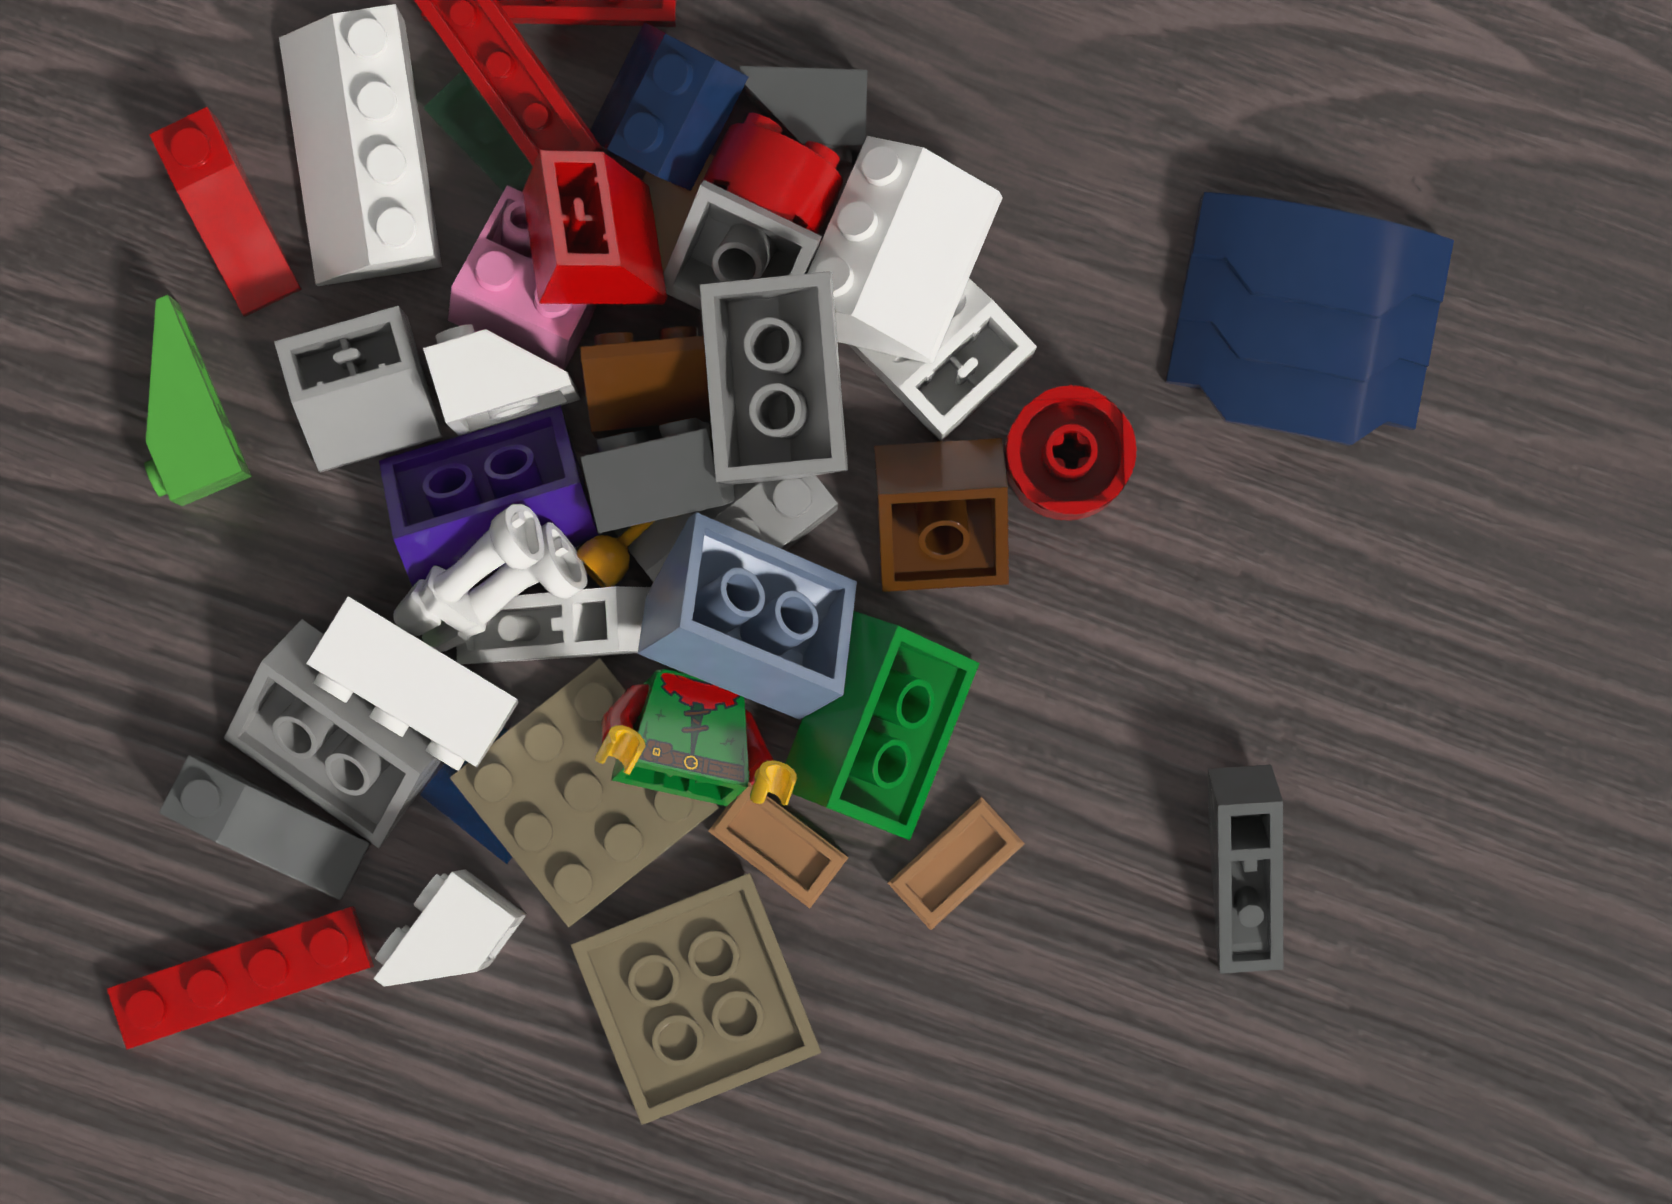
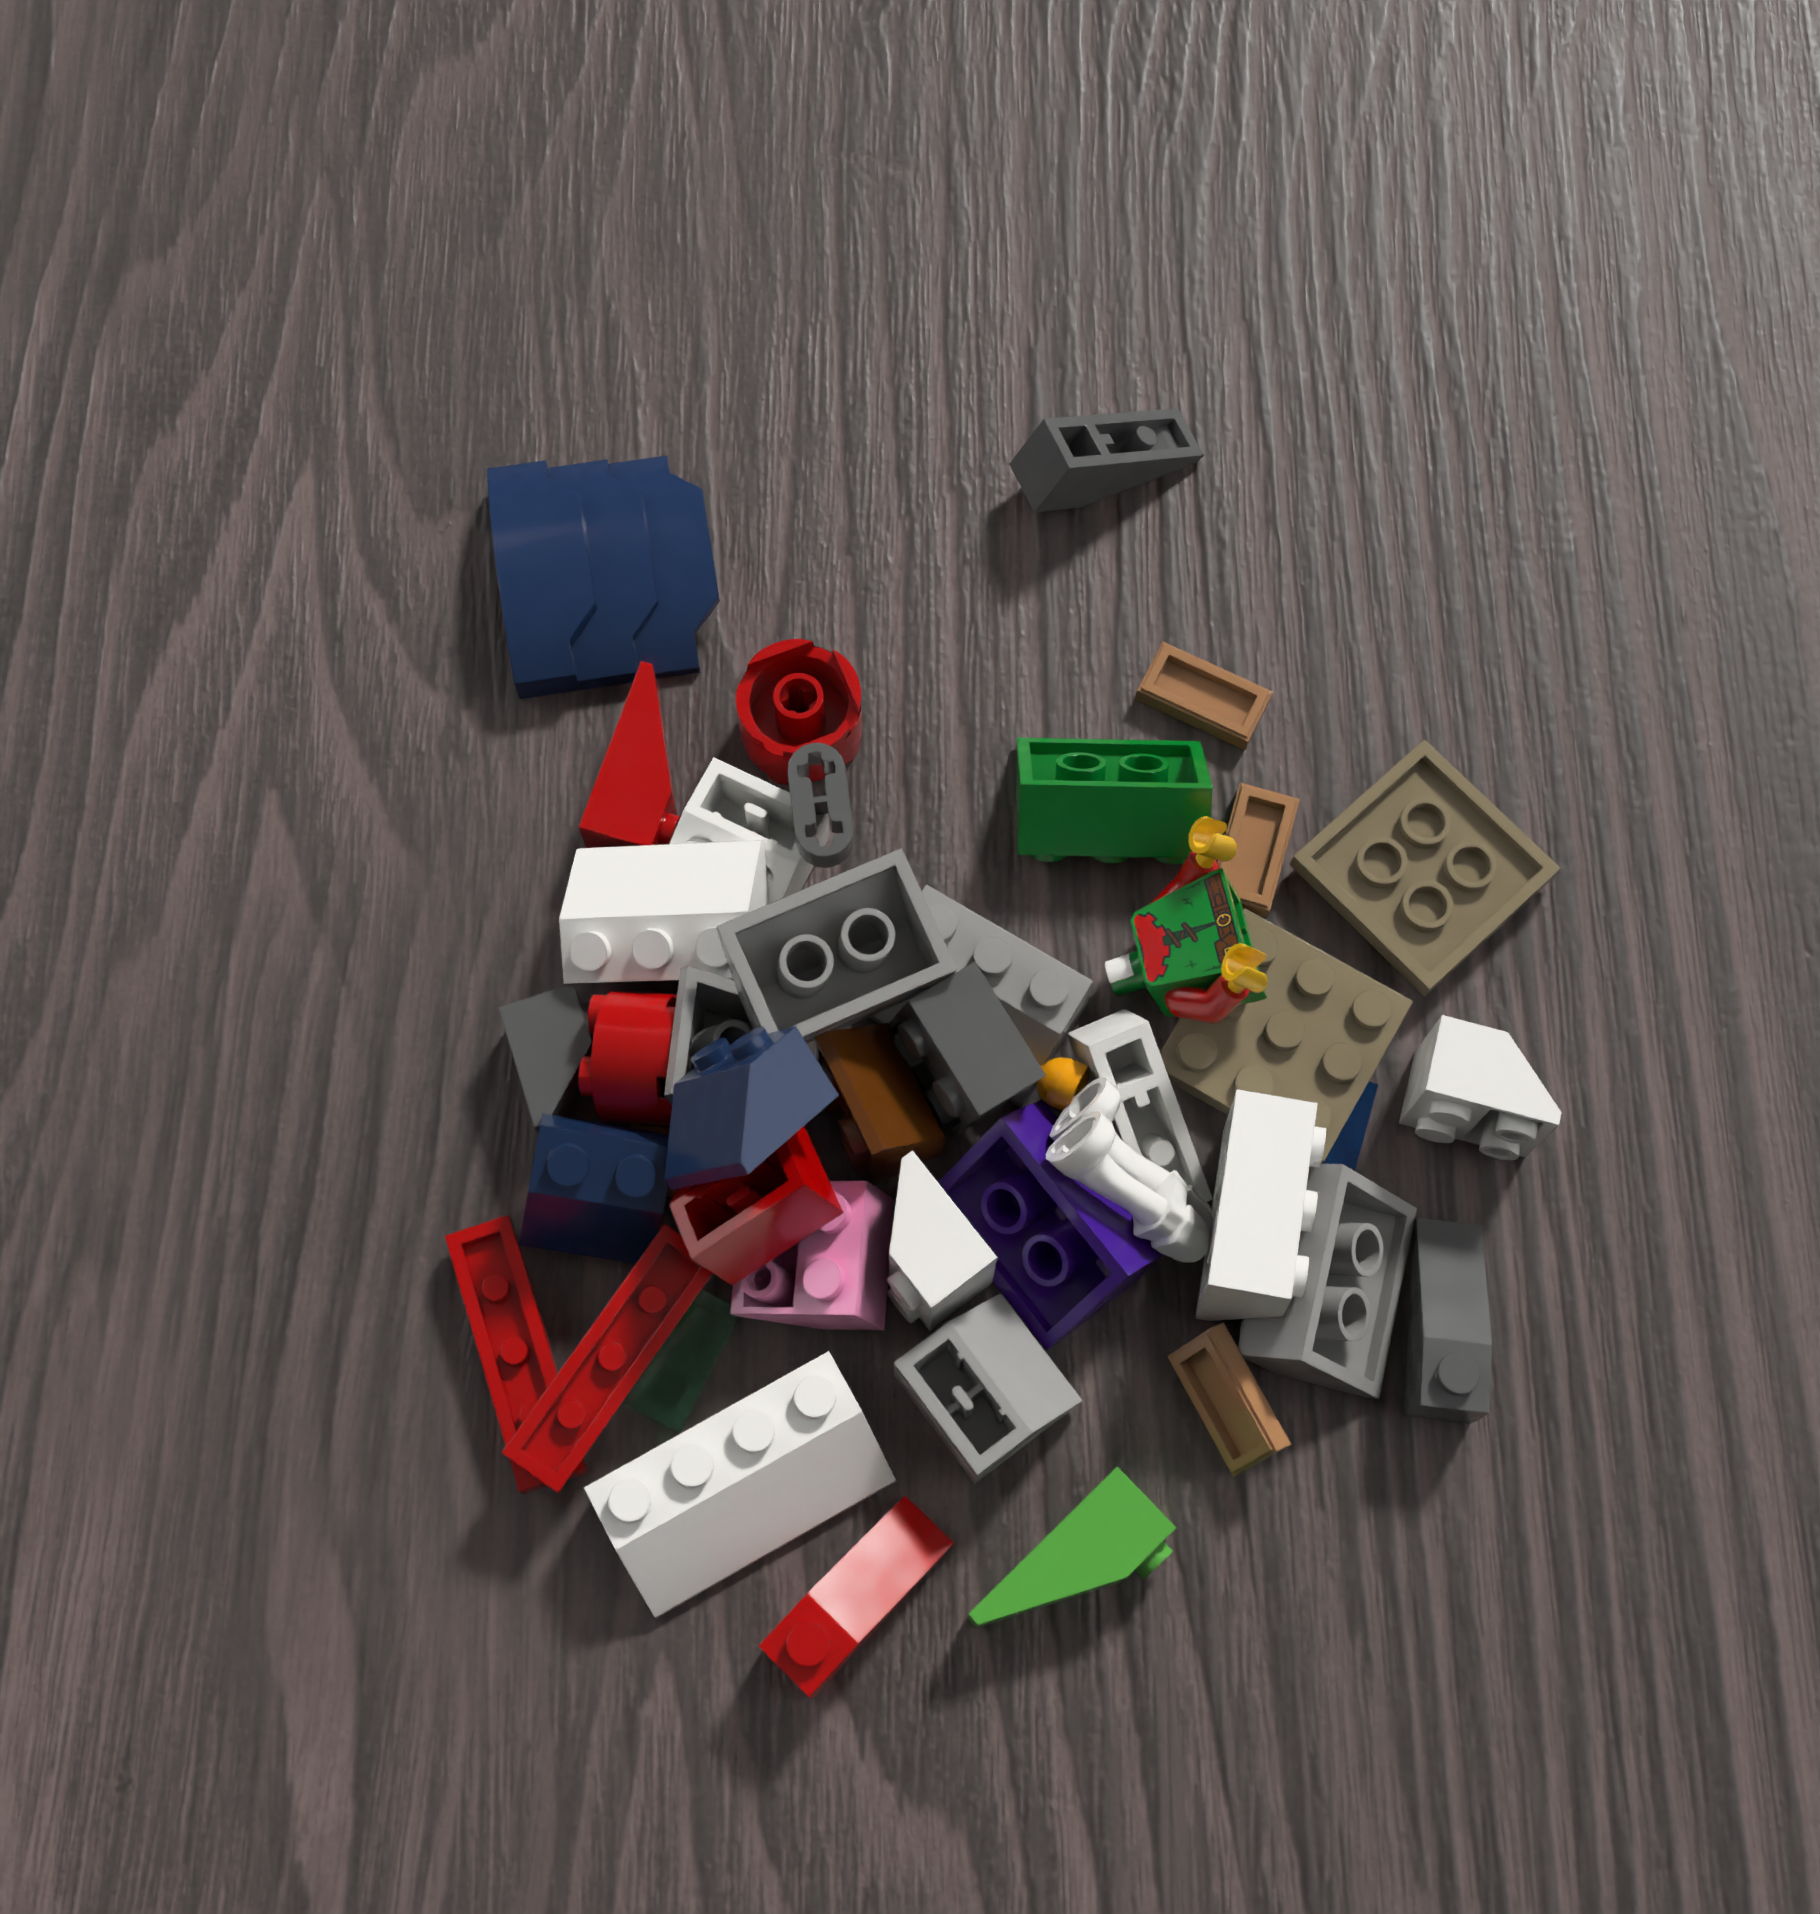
camera: 110 degrees left, 15 degrees down
red plate [107,906,374,1050] -> none
sand blue slope [637,512,857,720] -> none
reddish brown slope [874,438,1009,592] -> none
none -> red slope [579,661,681,848]
none -> dark blue slope [664,1026,839,1190]
none -> dark grey beam [788,743,854,868]
none -> medium nougat tile [1167,1323,1291,1477]

